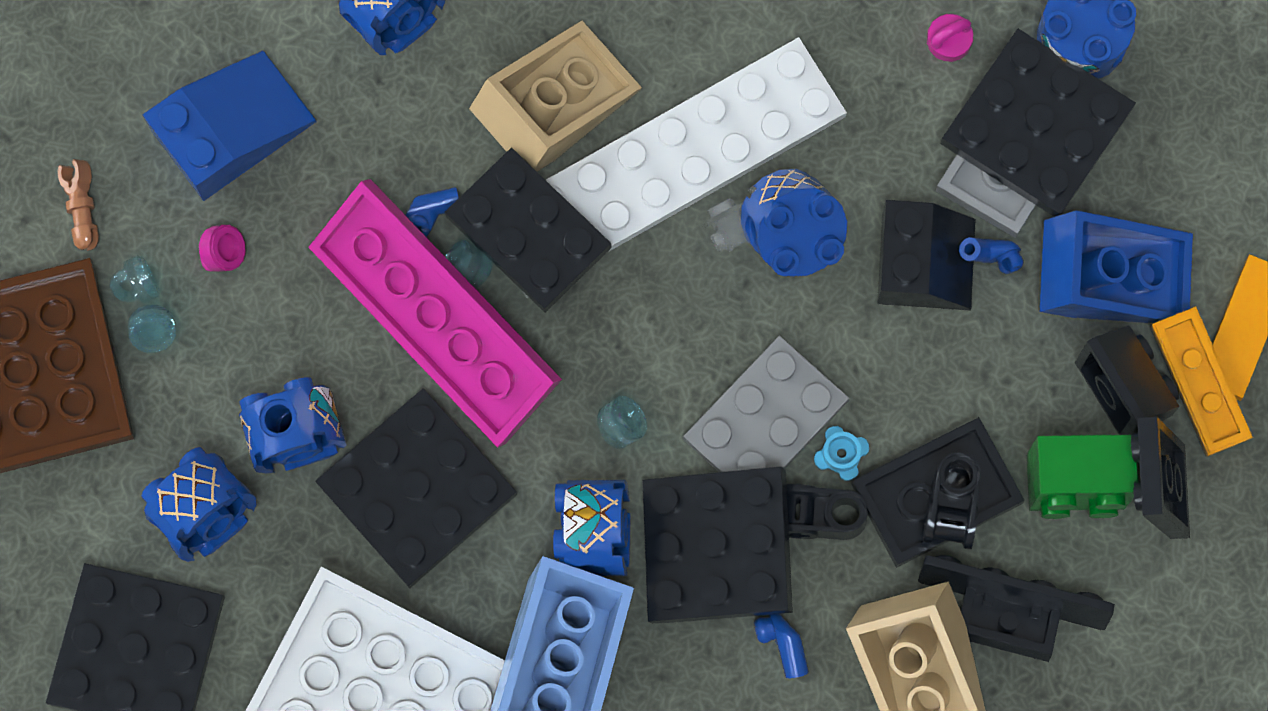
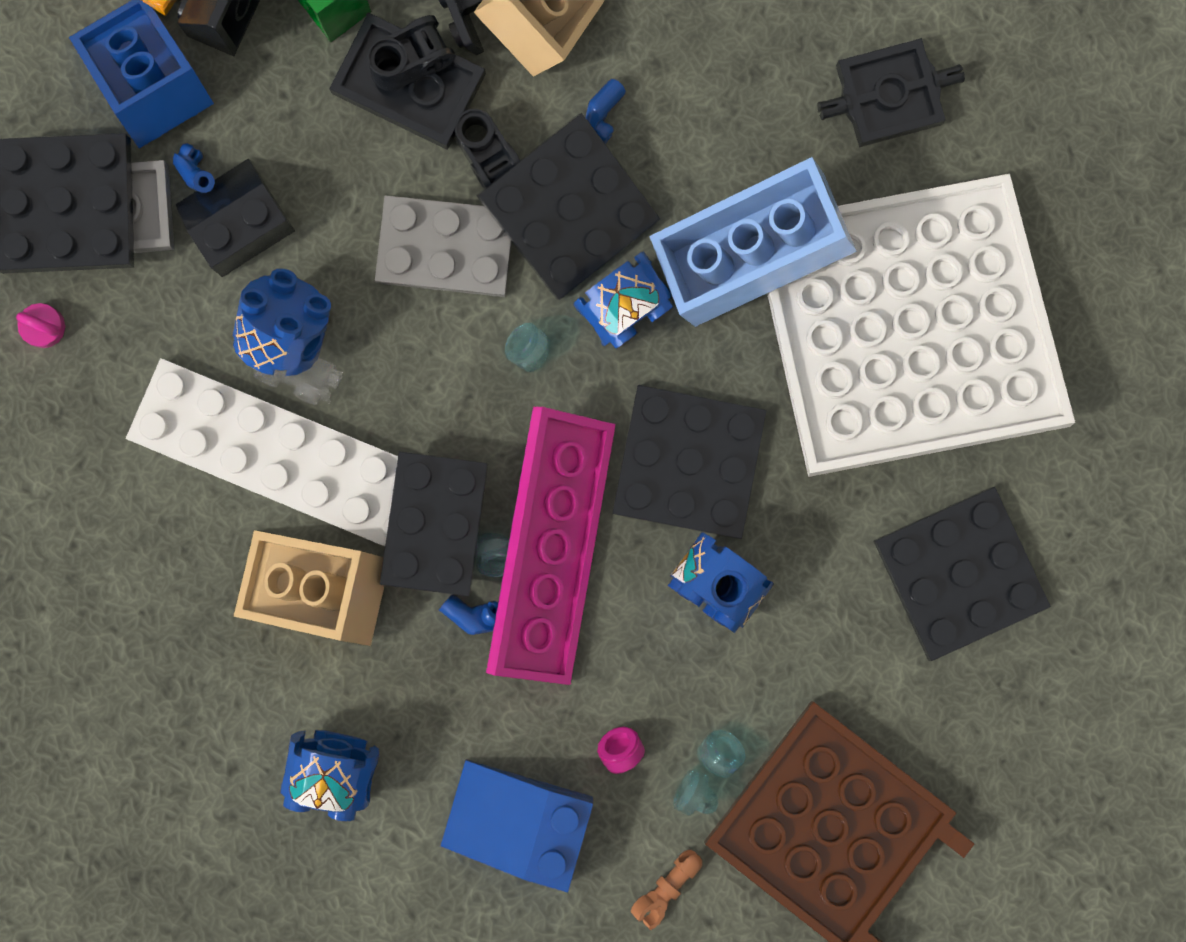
camera: 135 degrees left, 10 degrees up
blue brick [141,447,257,562] -> none
medium azure plate [814,426,869,481] -> none

